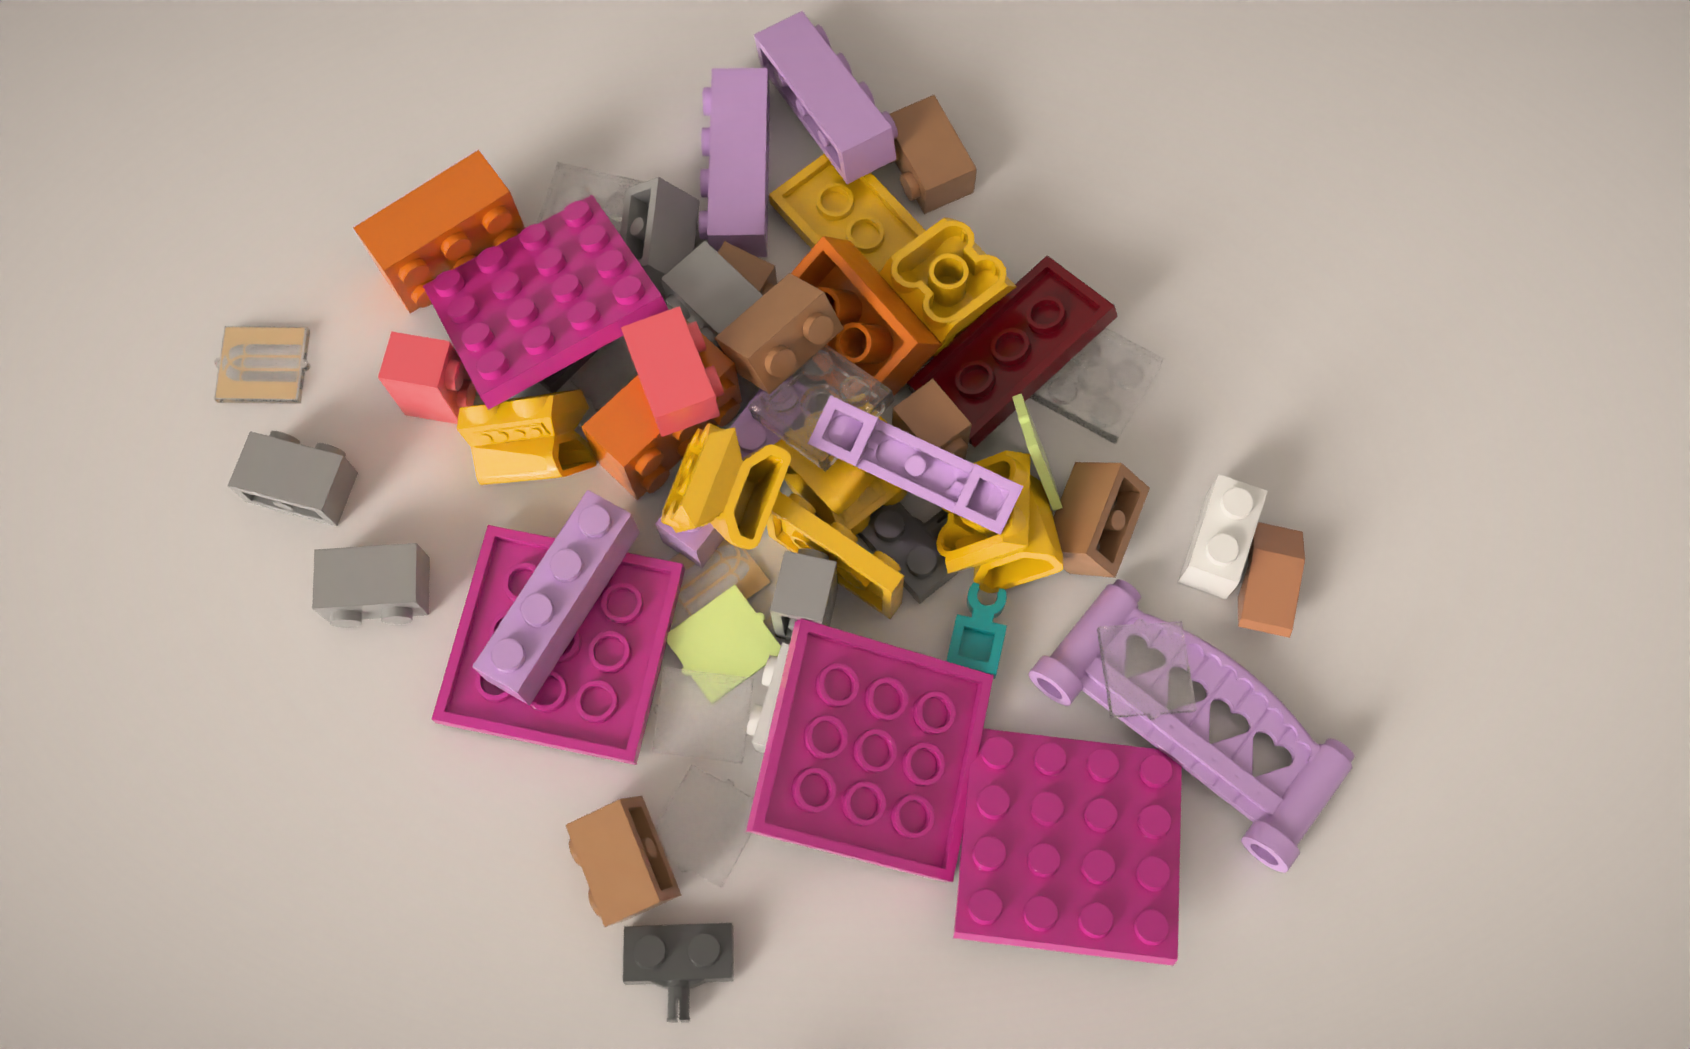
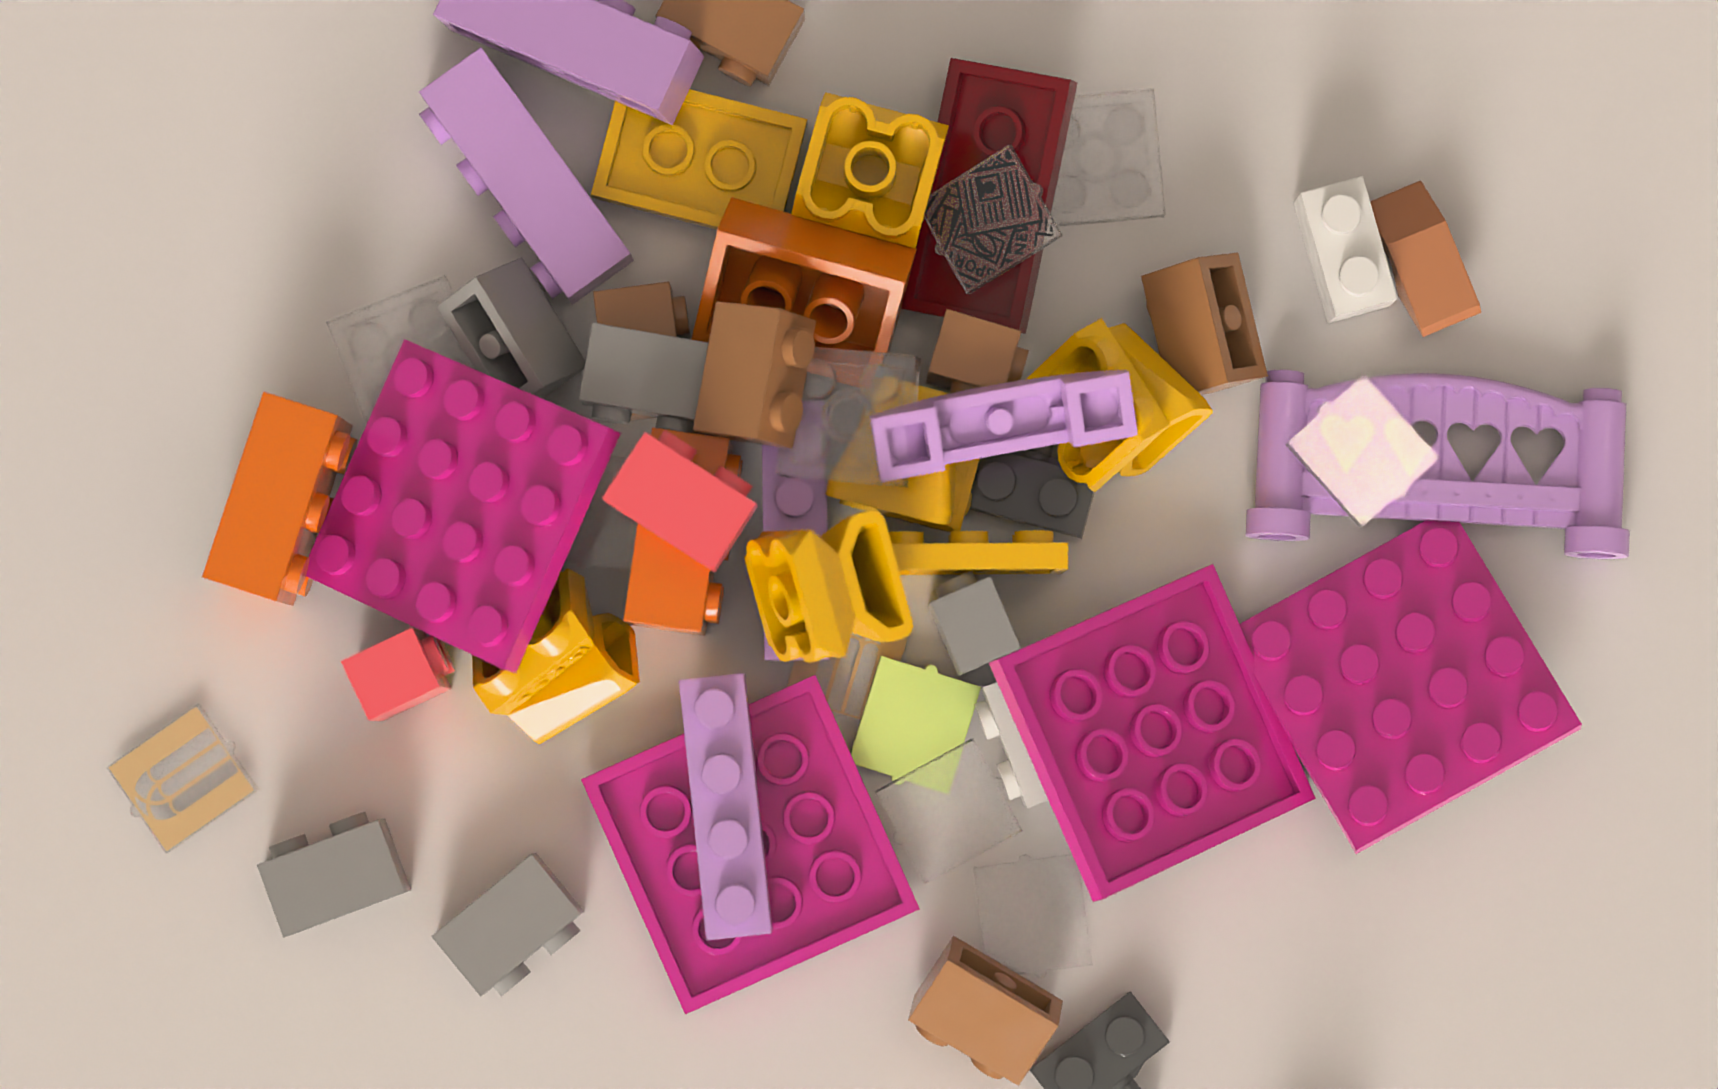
camera: 40 degrees left, 15 degrees up
teal plate [946,583,1007,679] -> none
yellowish green piece [1012,393,1063,511] -> none
none -> clear piece [924,145,1063,295]

